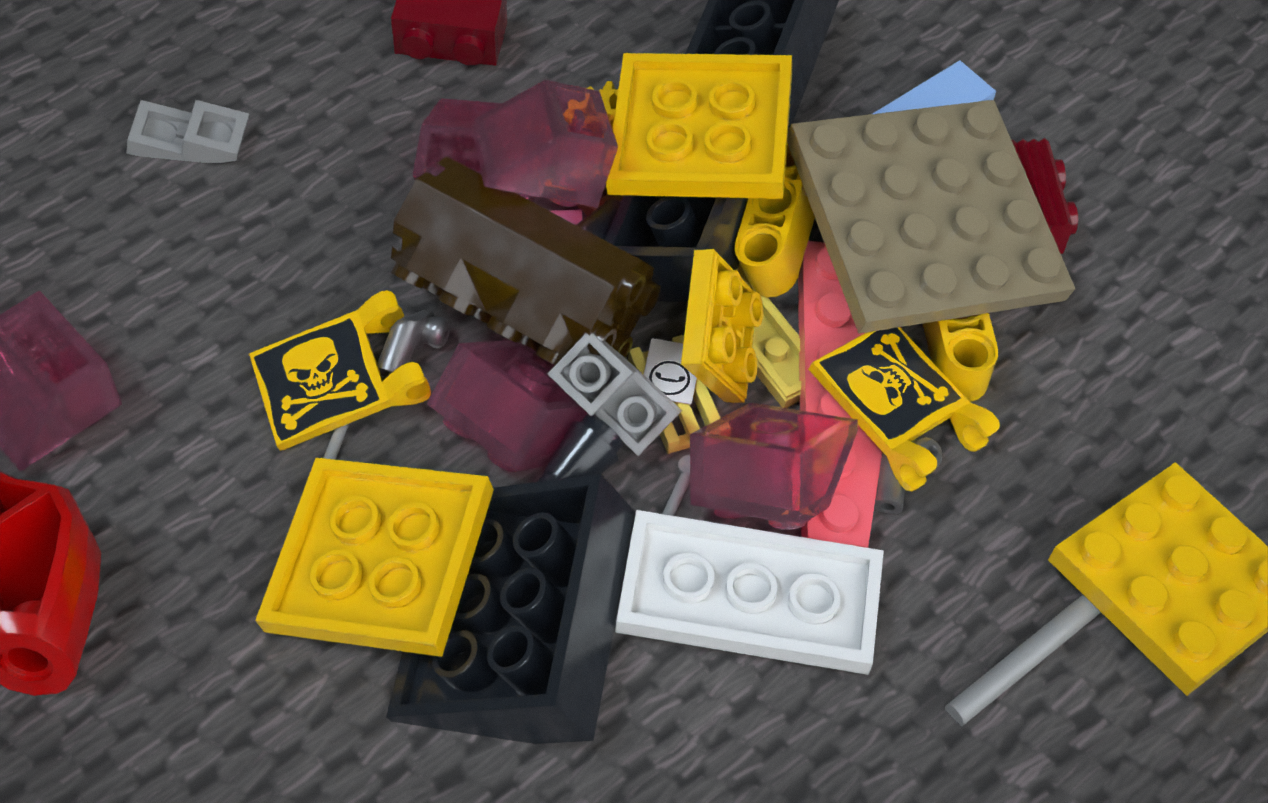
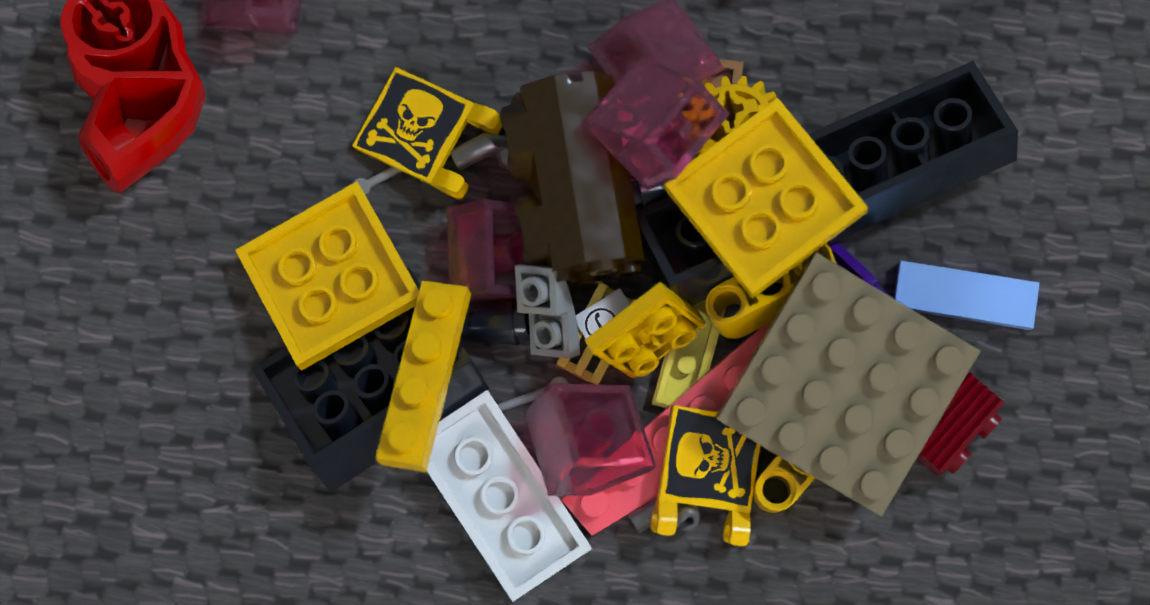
camera: 50 degrees right, 25 degrees up
none -> yellow plate [376,281,471,472]

